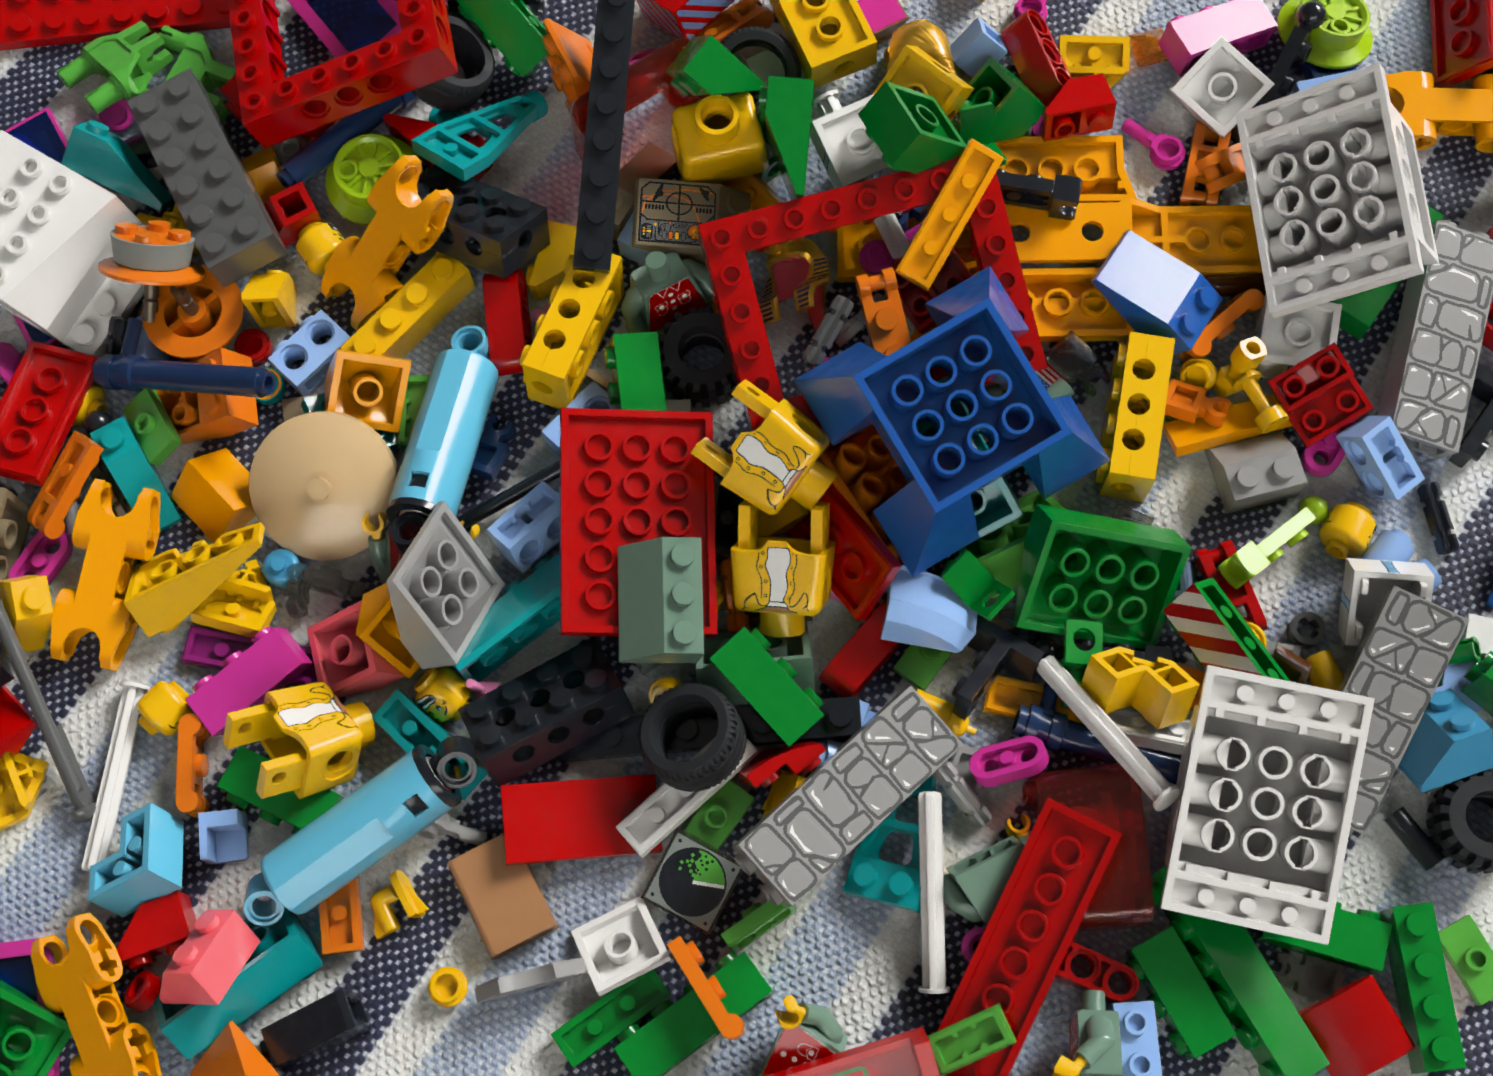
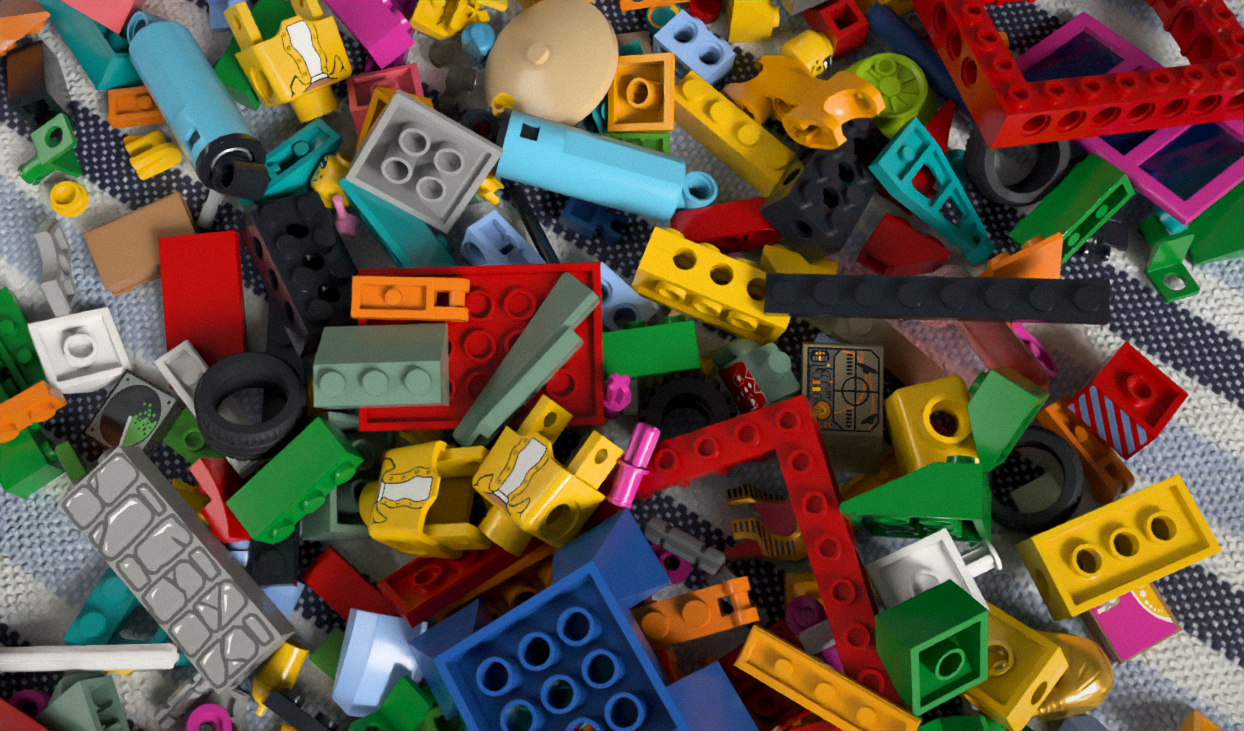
camera: 85 degrees right, 0 degrees up
none -> green bracket [18,113,82,186]
none -> orange plate [351,276,470,322]
none -> sand green wedge [453,272,600,447]
none -> dark pink axle [604,372,632,419]
none -> dark pink axle [606,422,660,509]
none -> red slope [856,212,951,276]

